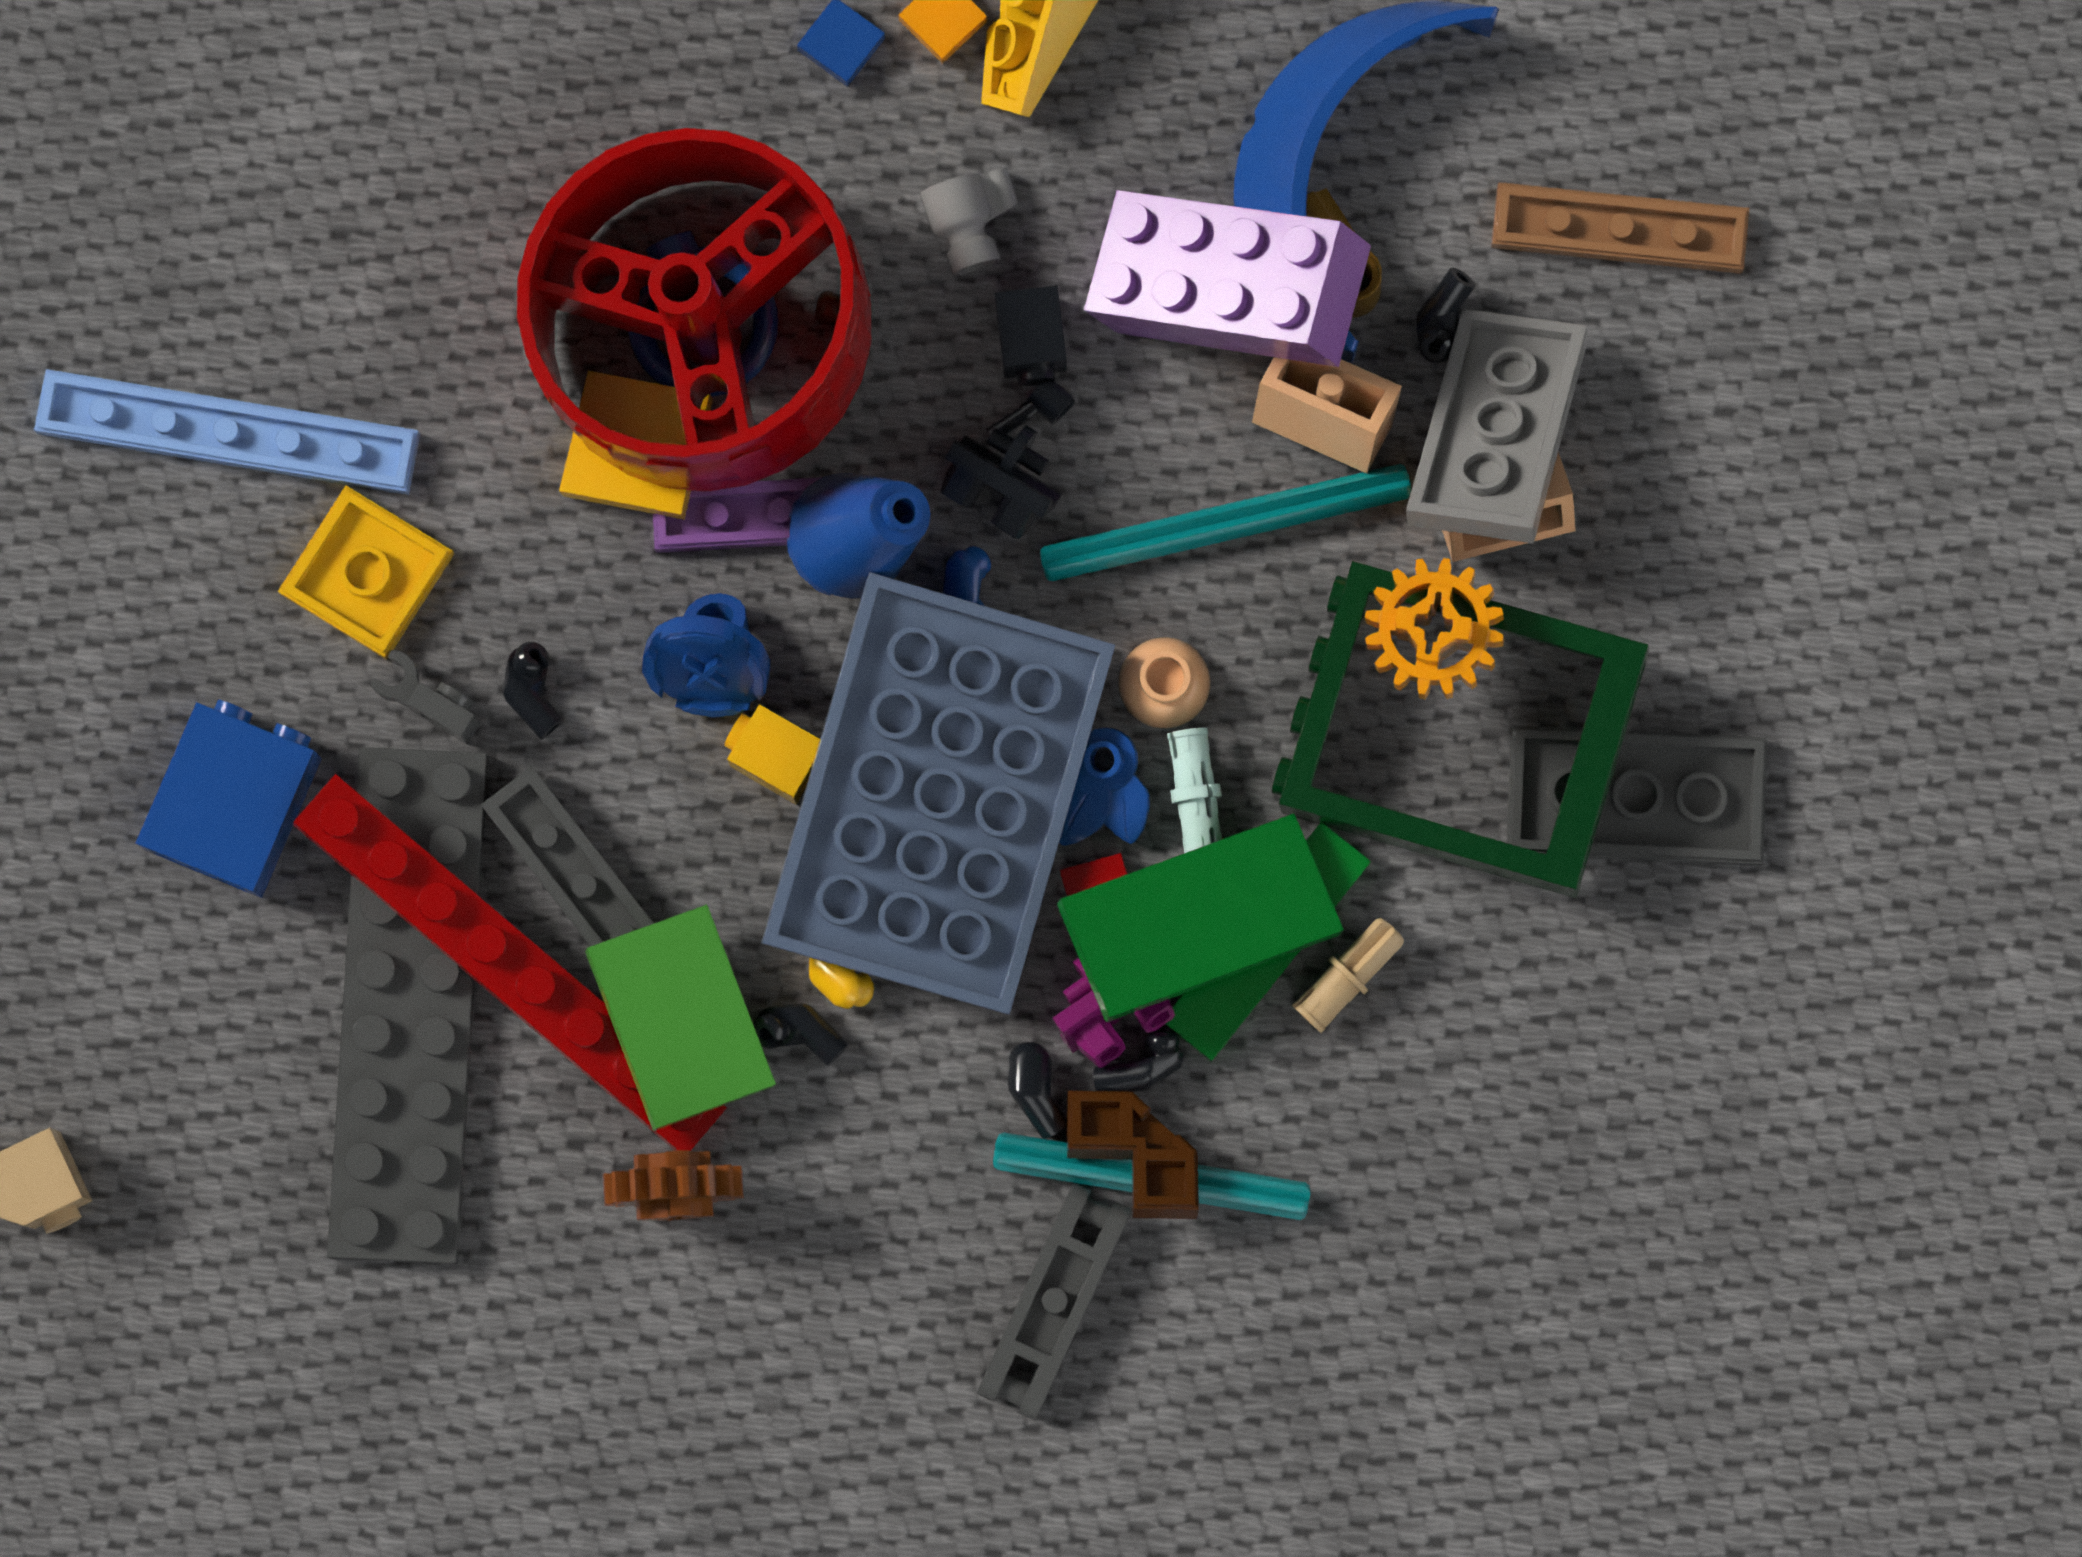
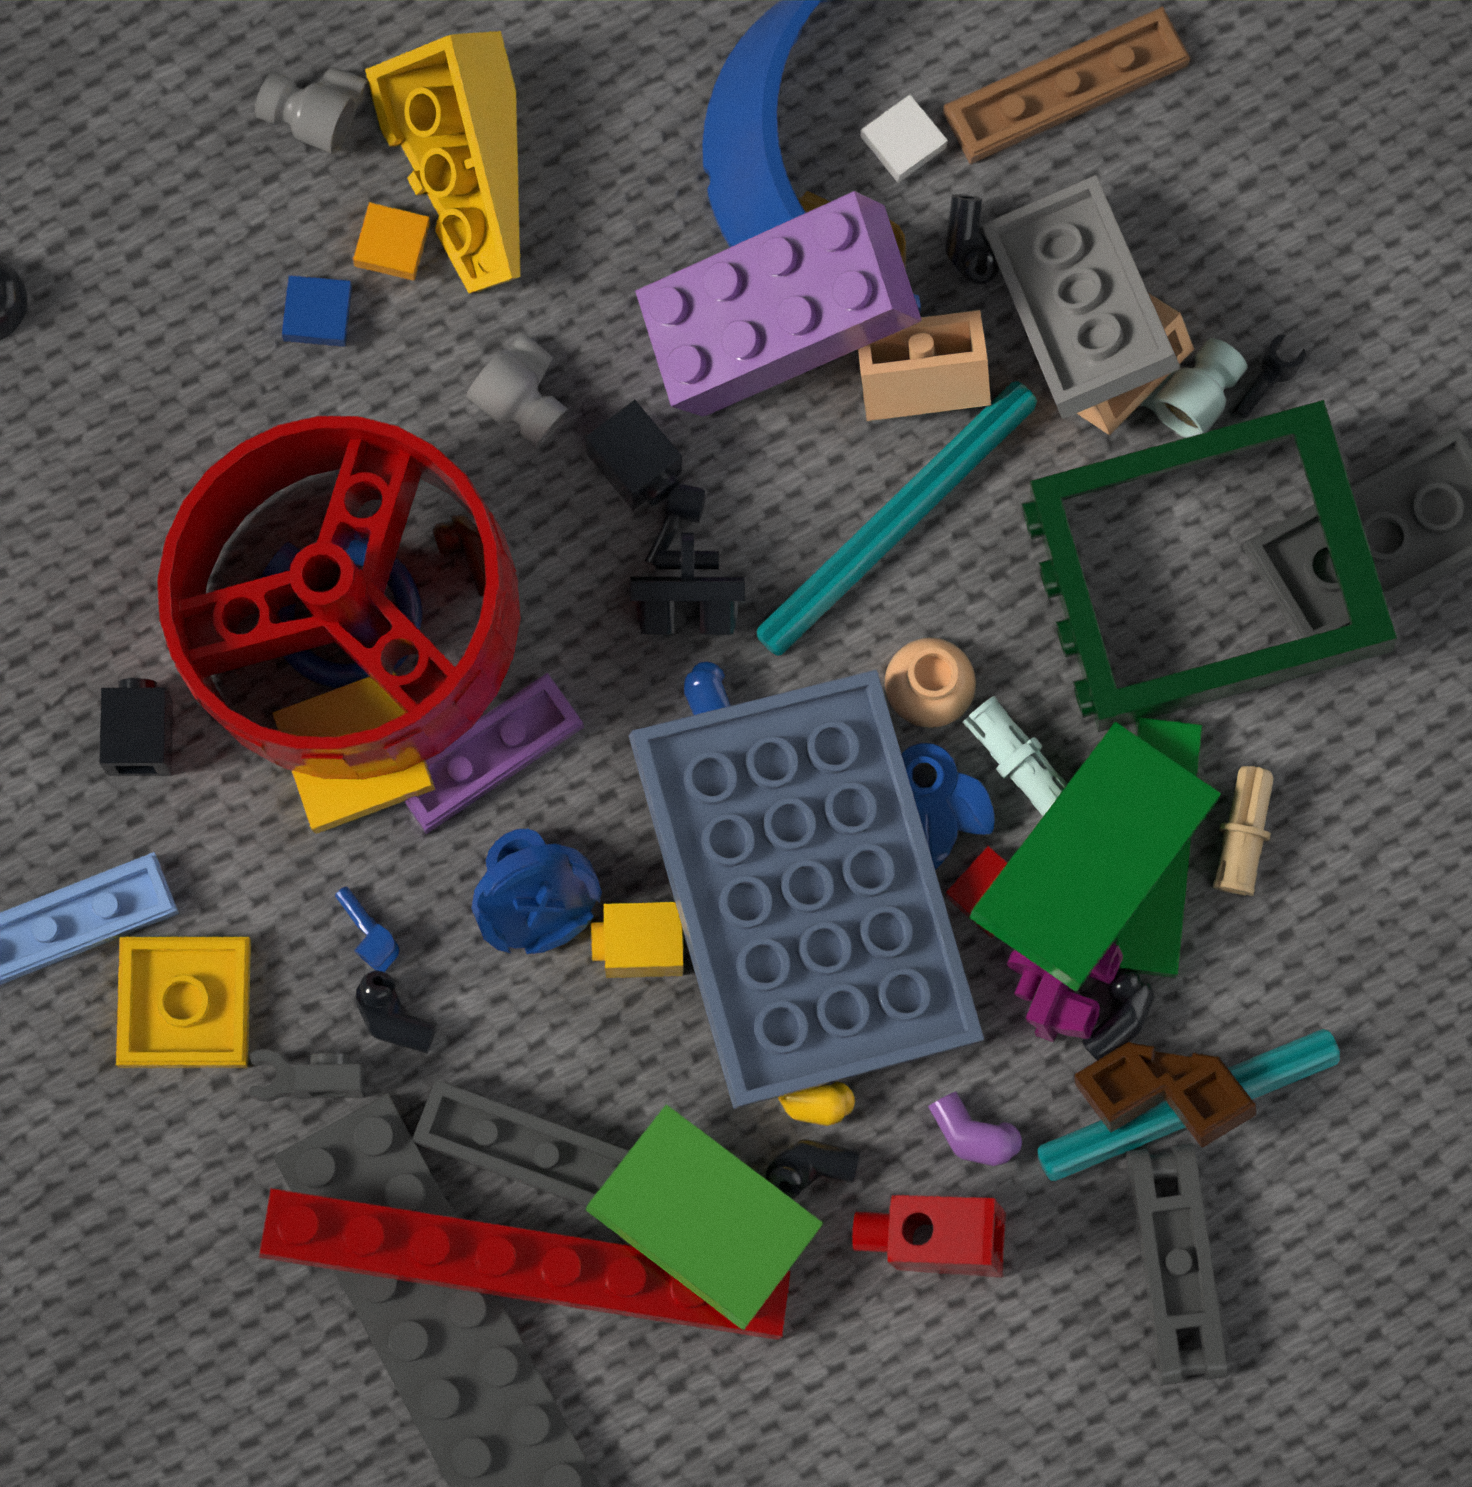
camera: 40 degrees left, 5 degrees down
blue brick [135,699,322,898] -> none
dark orange gear [603,1150,744,1221] -> none
blue cone [786,473,930,599] -> none
black arm [1008,1042,1067,1139] -> none
light orange gear [1365,558,1504,700] -> none
none -> black brick [99,678,173,776]
none -> blue hand [335,886,400,972]
none -> red torso [852,1195,1006,1278]
none -> white tile [860,95,948,183]
none -> medium lavender arm [928,1091,1022,1166]
none -> light aqua piece [1140,338,1248,438]
none -> black hand [1234,334,1306,419]

